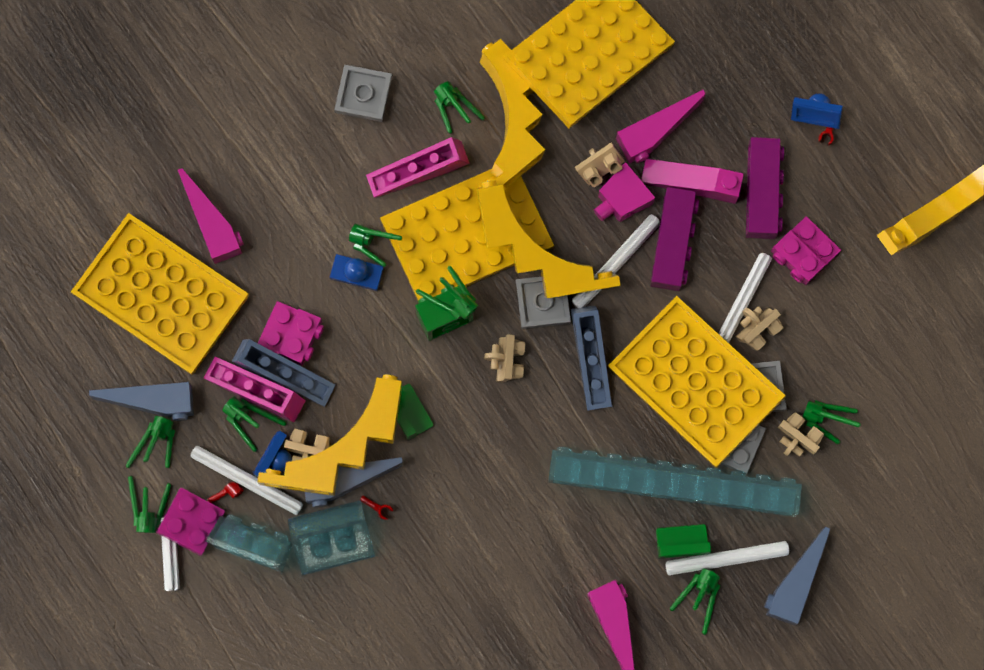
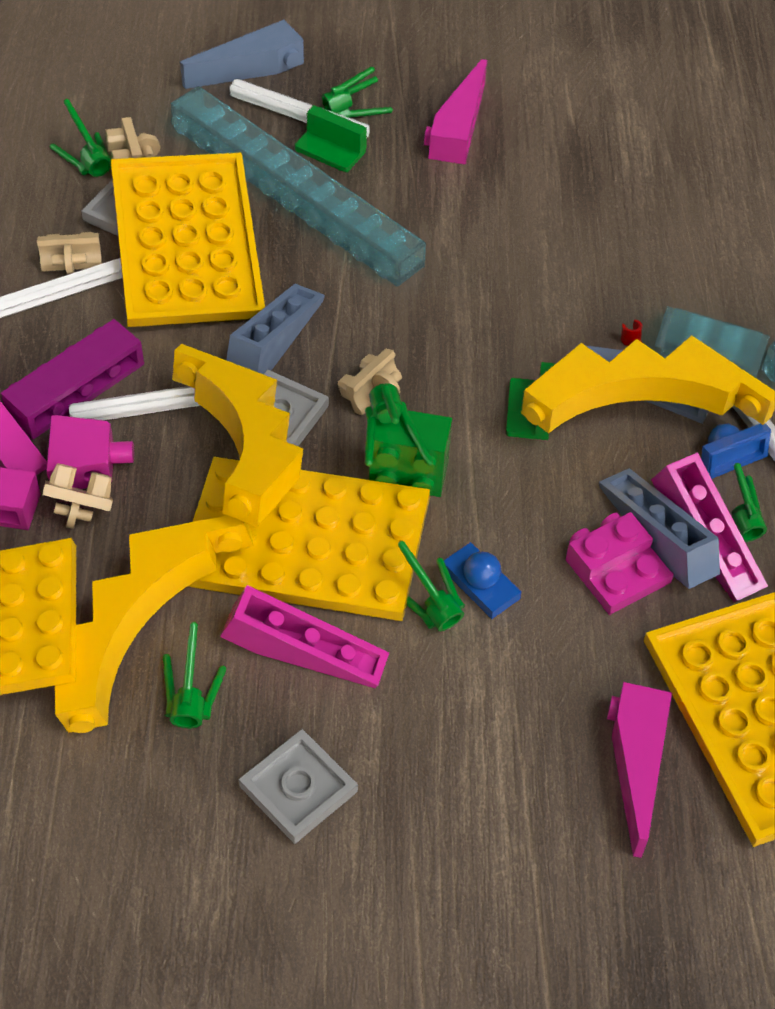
camera: 145 degrees left, 25 degrees down
tan hips [284,429,330,461] -> none

